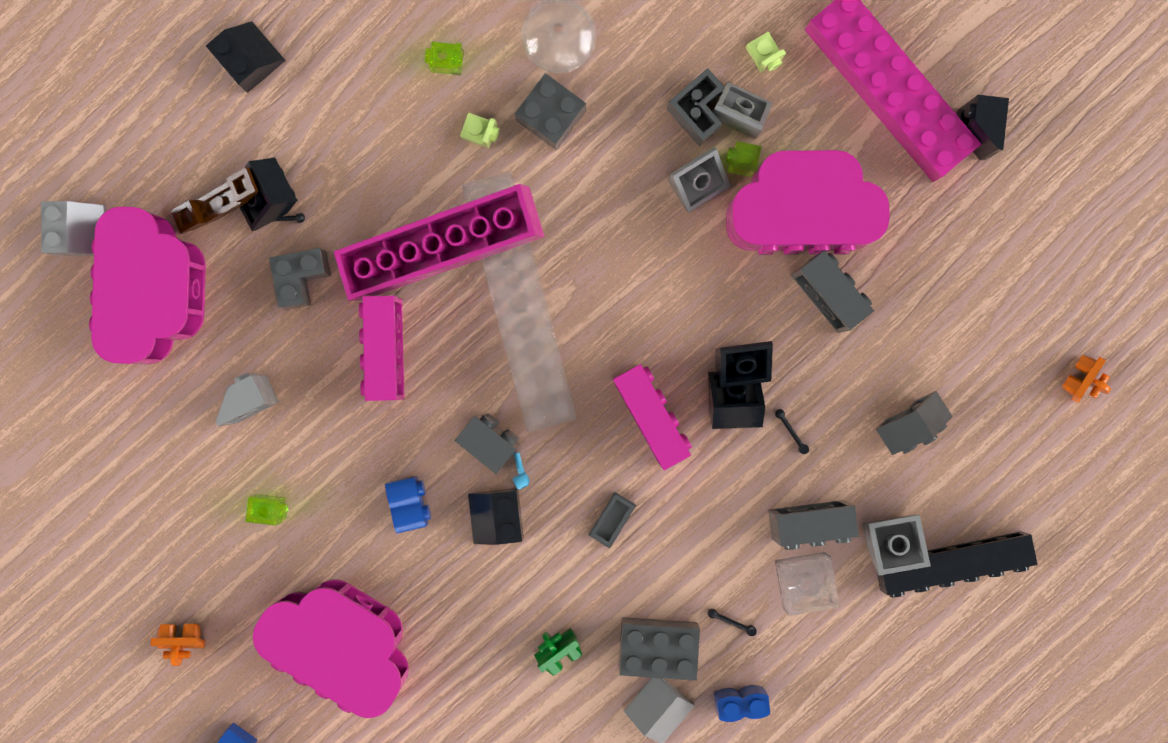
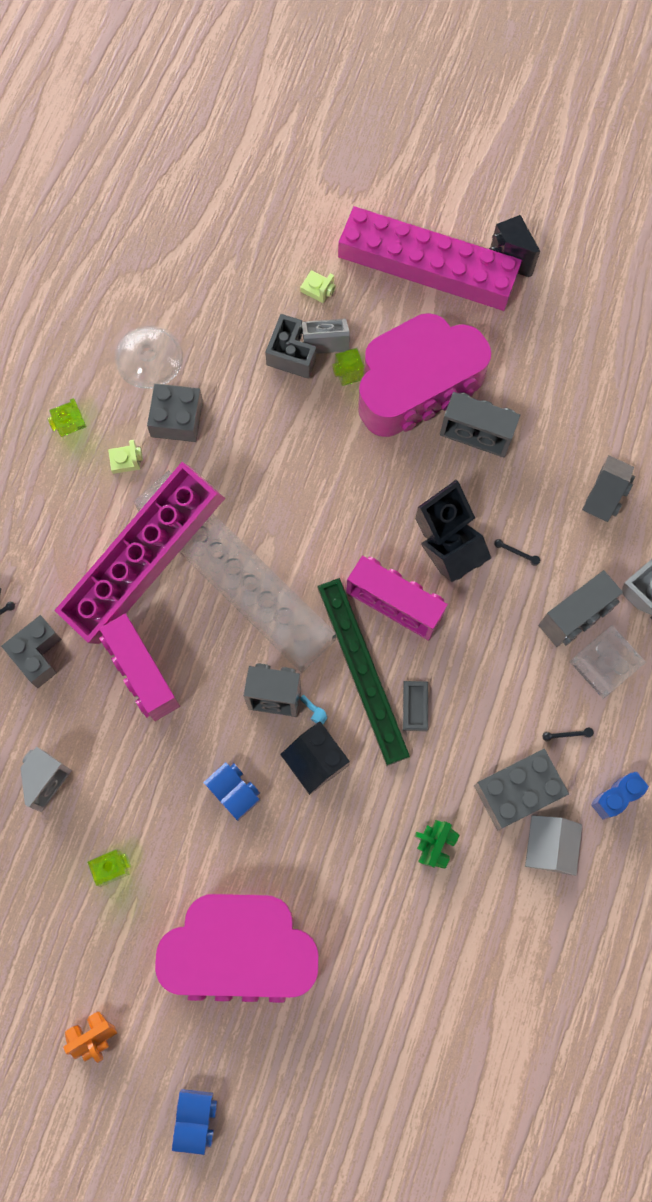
camera: 30 degrees left, 15 degrees down
light grey slope [668,147,731,213] -> none
none -> dark green tile [317,578,410,766]

